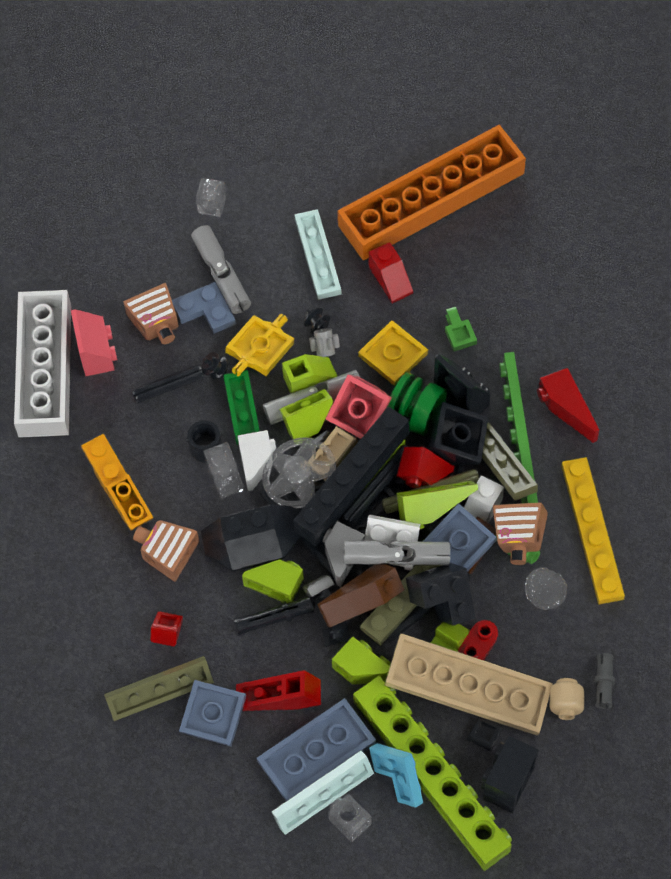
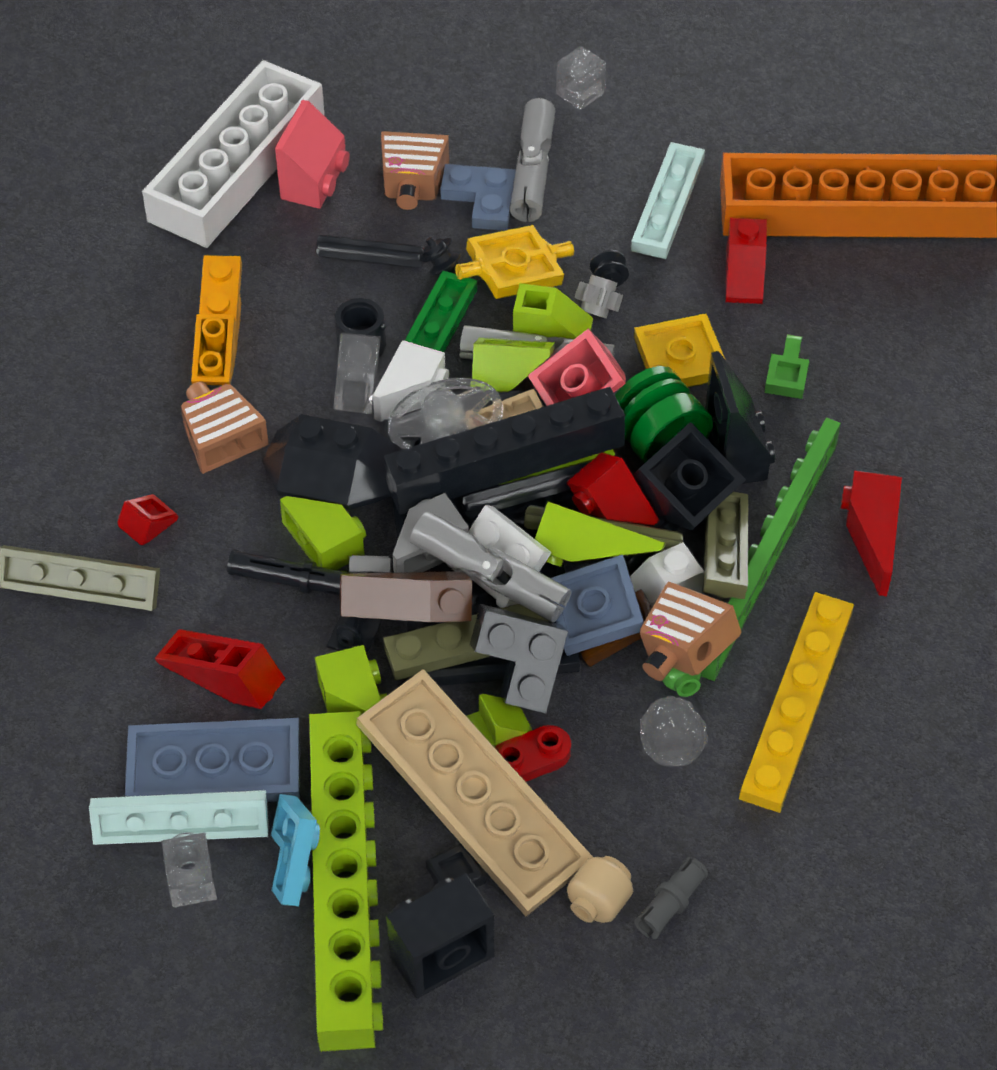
camera: 30 degrees right, 10 degrees down
sand blue plate [179,680,247,747] -> none

